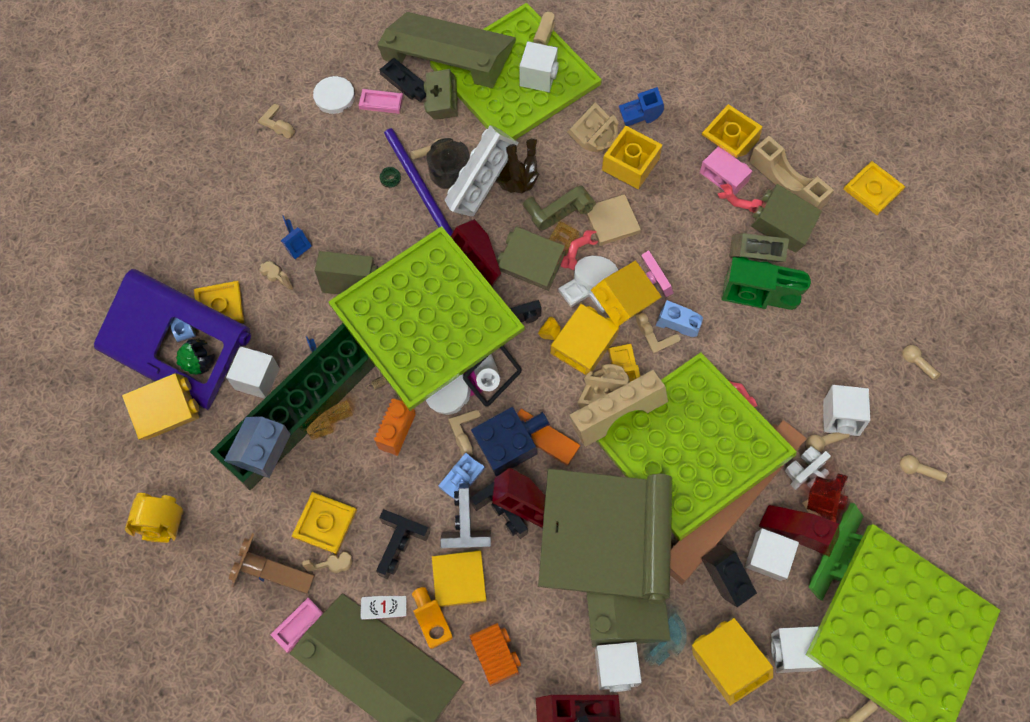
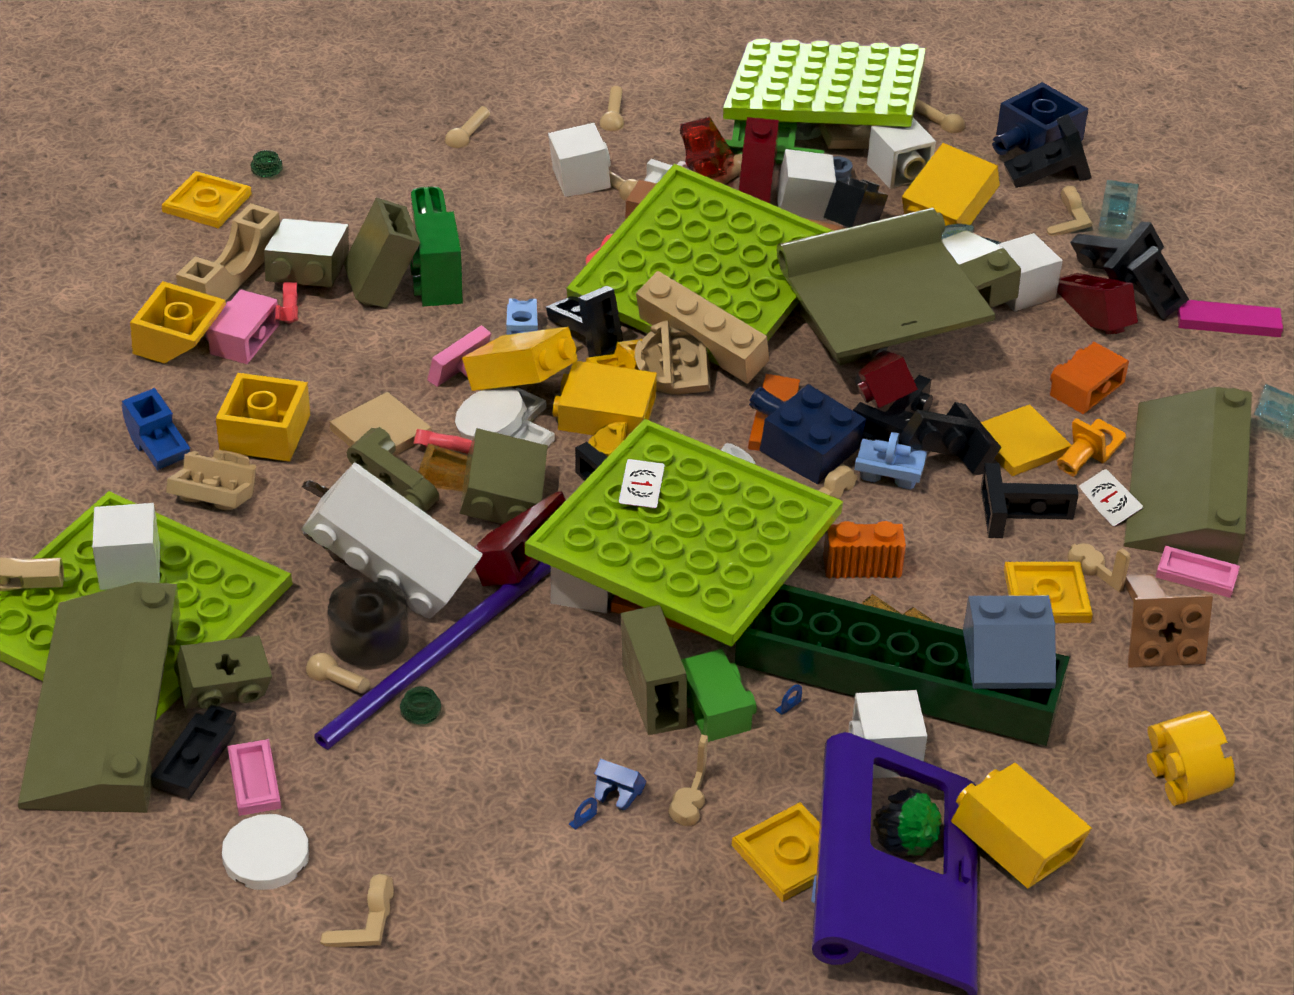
camera: 115 degrees left, 25 degrees down
none -> clear green plate [250,150,283,177]
none -> black bracket [546,286,623,357]
none -> white sticker [619,459,665,508]
none -> bright green brick [681,649,757,742]
none -> sand blue bush [833,156,853,182]

